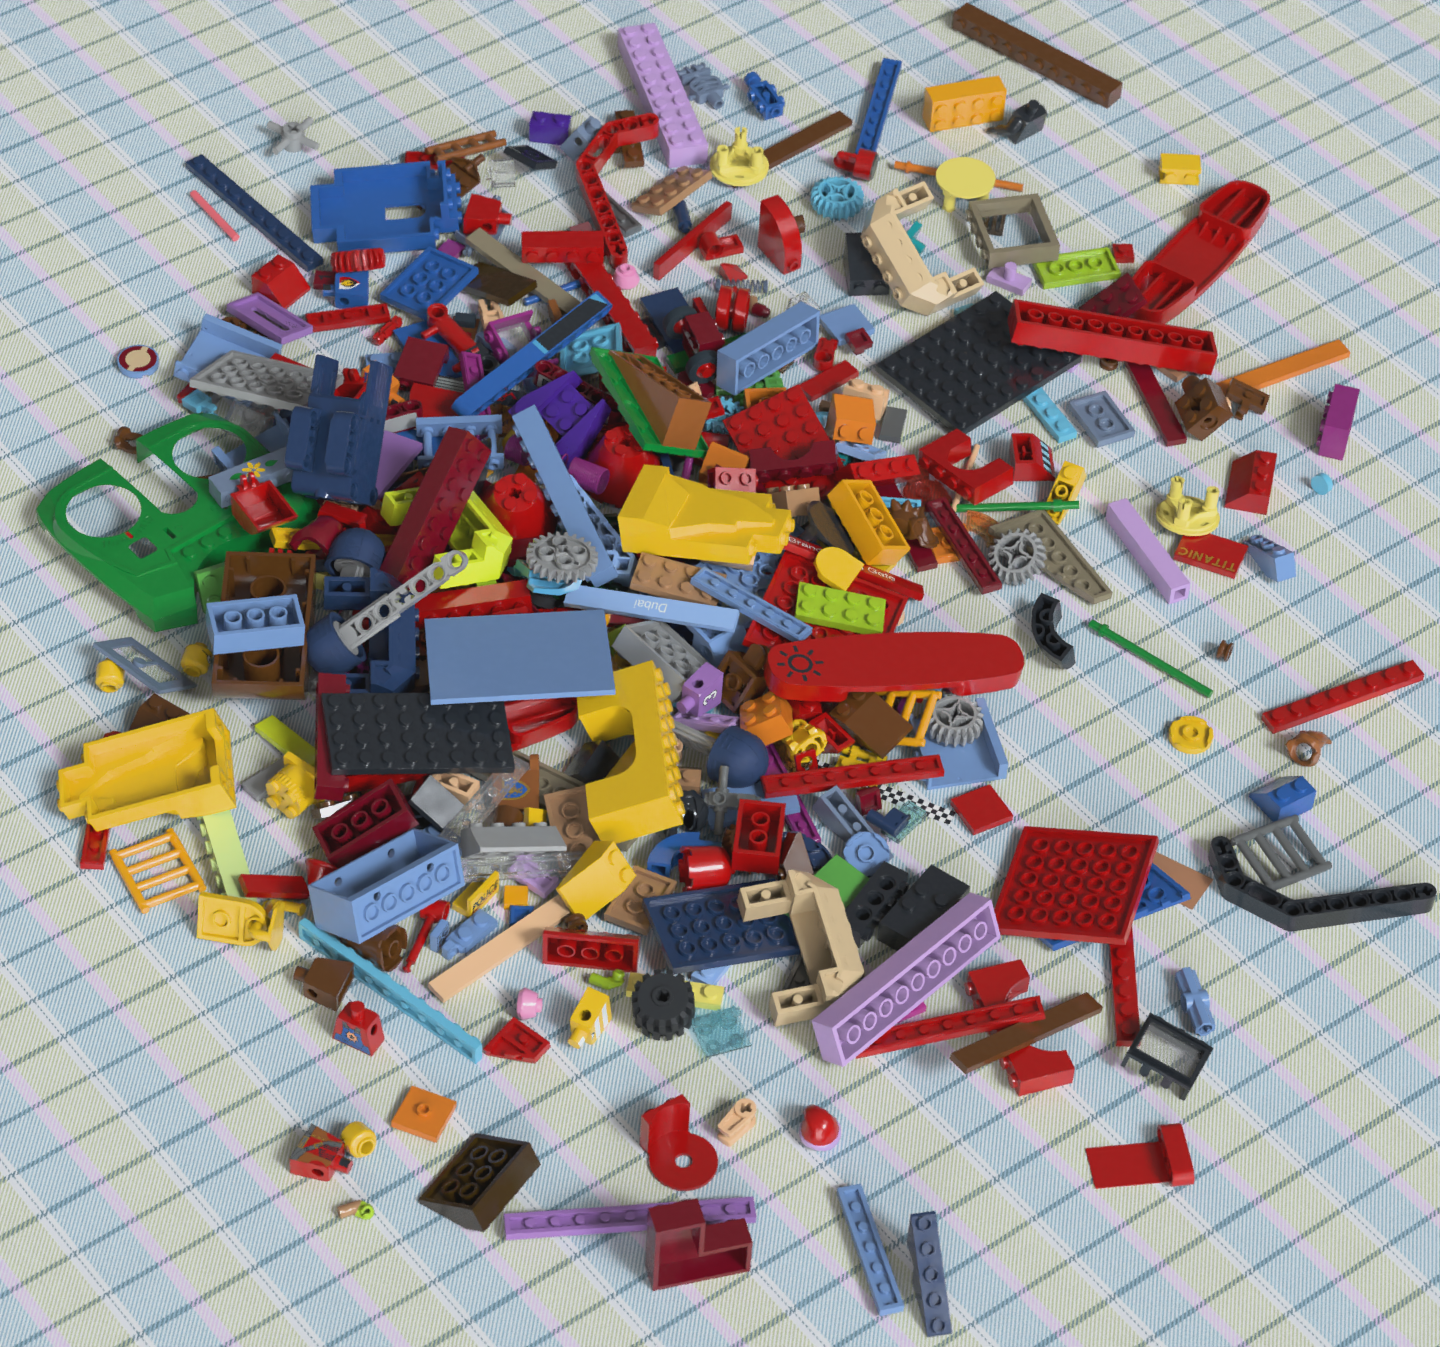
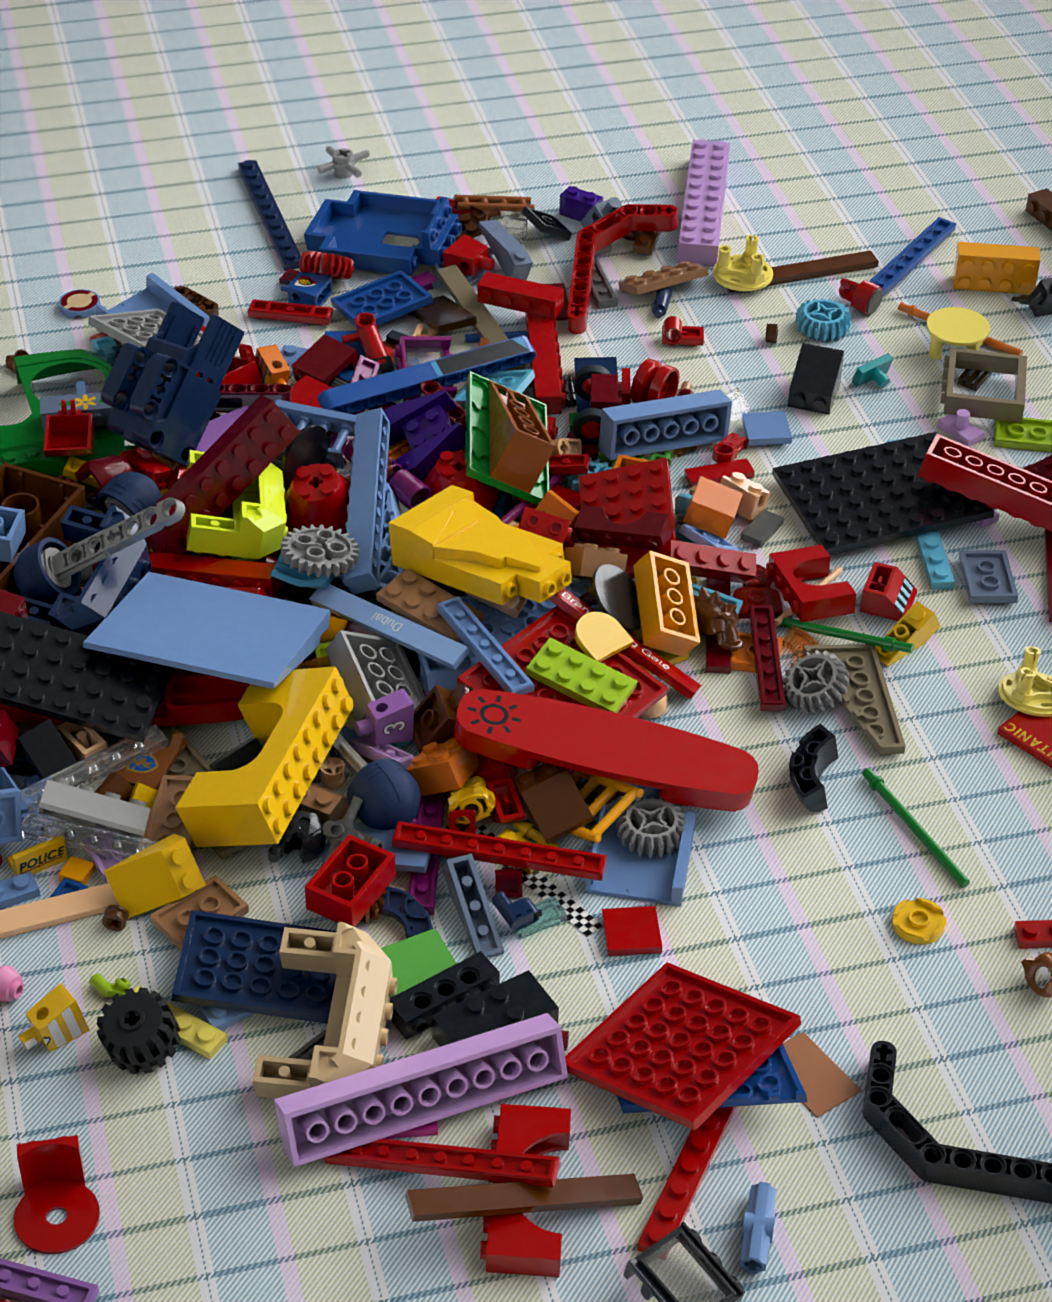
camera: 25 degrees right, 5 degrees down
coral bar [190,190,240,241] -> none
medium lavender piece [226,292,313,345] -> none
red slope [251,254,310,309] -> none
red axle [371,315,403,346] -> none
red slope [542,927,641,973] -> none
bright pink cone [612,264,639,290] -> none
blue arch [647,832,722,878] -> none
red tile [653,201,732,281] -> none
sand blue torso [676,62,730,109] -> none
red cylinder [678,846,735,892] -> none
clear light blue hinge [691,1006,751,1058] -> none
sand blue piece [715,278,768,293] -> none
light nougat piece [717,1098,756,1147] -> none
red slope [719,263,748,285] -> none
blue brick [744,72,785,120] -> none
red brick [758,194,802,275] -> none
slope [776,831,814,881] -> none
red piece [799,1104,841,1151] -> none
medium blue tile [843,831,890,877] -> none
dark red tile [844,328,873,355] -> none
tan wedge [861,181,985,316] -> none
reddish brown bush [1100,358,1118,371] -> none
lavender brick [1105,498,1191,604] -> none
reddish brown bush [1216,640,1234,662] -> none
dark grey bar [1230,814,1332,891] -> none
blue slope [1249,776,1316,822] -> none
none -> sand blue slope [478,220,533,280]

